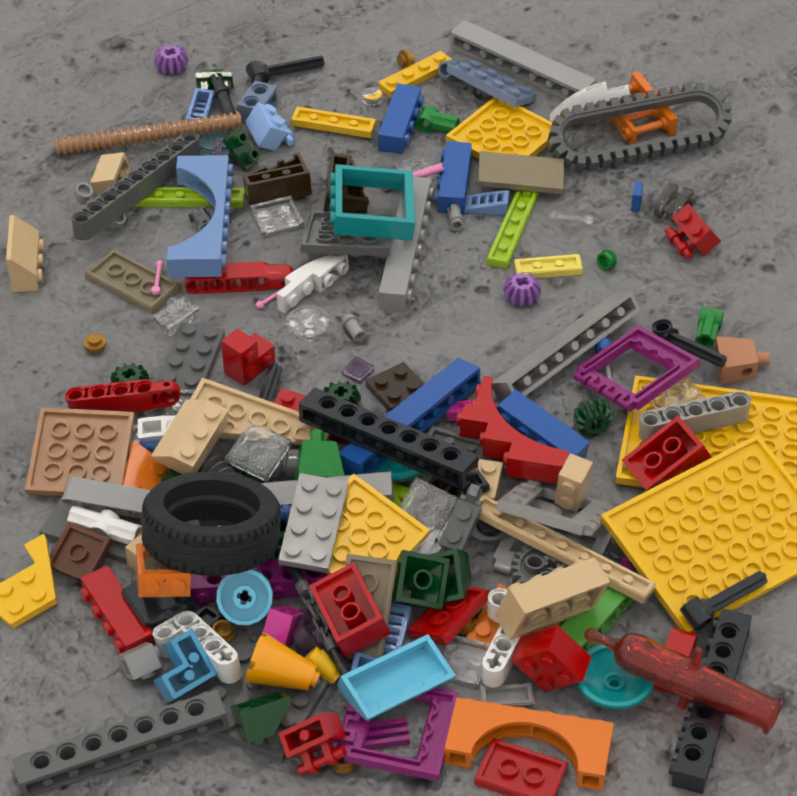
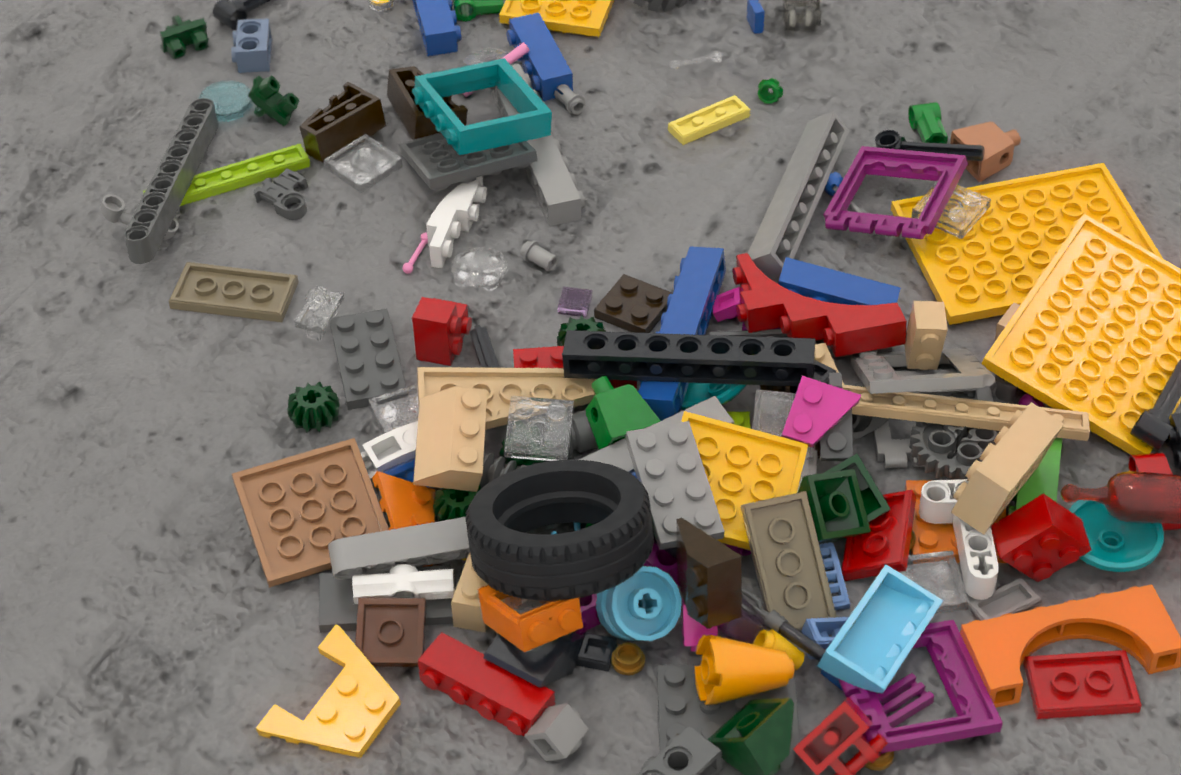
camera: 25 degrees left, 0 degrees up
tan slope [6,215,45,292] -> none
medium nougat piece [54,111,242,156] -> none
red piece [65,379,181,412] -> none
pearl gold plate [84,333,107,354] -> none
tan brick [90,152,132,196] -> none
bright pink hinge [151,260,164,295] -> none
white beam [153,611,242,684] -> none
dark azure brick [153,628,218,703] -> none
medium lavender gear [154,44,188,76] -> none
medium blue arch [167,155,233,277] -> none
red piece [185,261,294,294] -> none
medium blue slope [186,88,216,121] -> none
black pin [210,73,236,115] -> none
clear purple tile [213,138,224,155] -> none
light blue brick [245,103,295,151] -> none
yellow plate [291,107,376,138] -> none
red slope [309,562,392,658] -> none
medium blue slope [464,190,509,216] -> none
dark tan tile [478,151,564,194] -> none
lime tile [486,190,540,269] -> none
medium lavender gear [503,271,541,308] -> none
dark green gear [573,397,614,437] -> none
red slope [622,416,712,491] -> none
light grey beam [638,391,751,441] -> none
red brick [664,203,721,260] -> none
none -> dark brown slope [676,518,742,629]
none -> dark pink wing [782,376,861,447]

